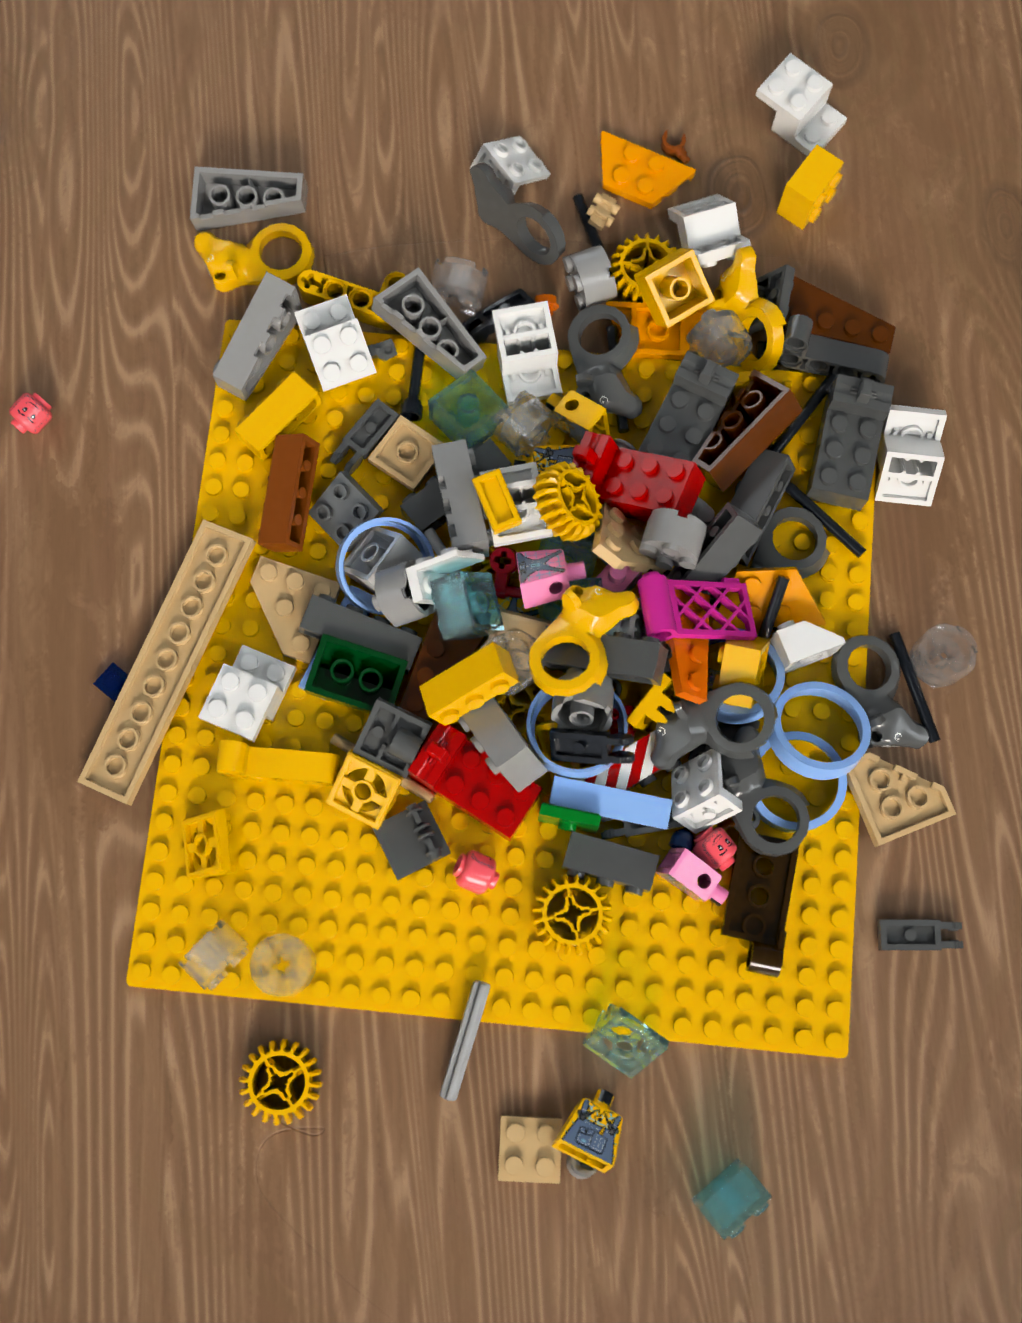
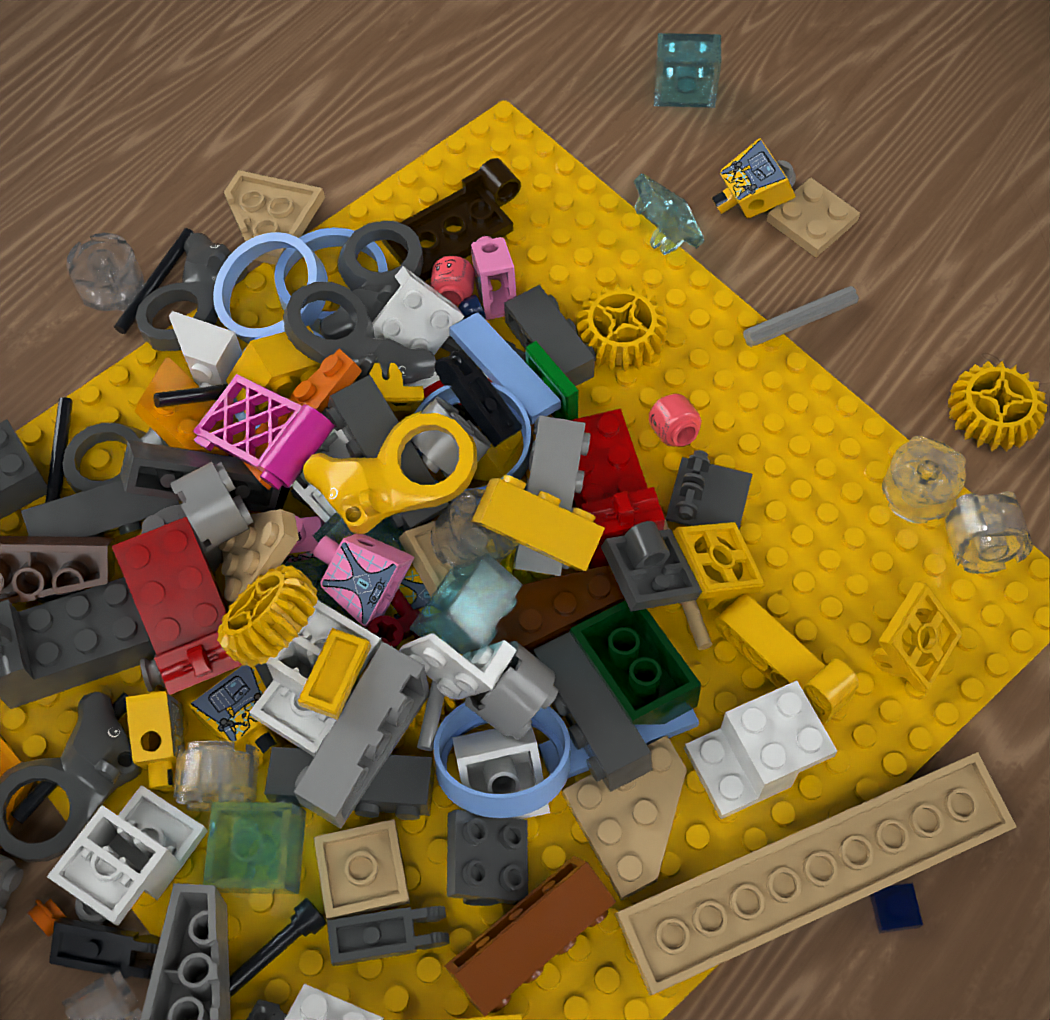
camera: 135 degrees left, 15 degrees down
dark grey hinge [877,919,963,951] -> none

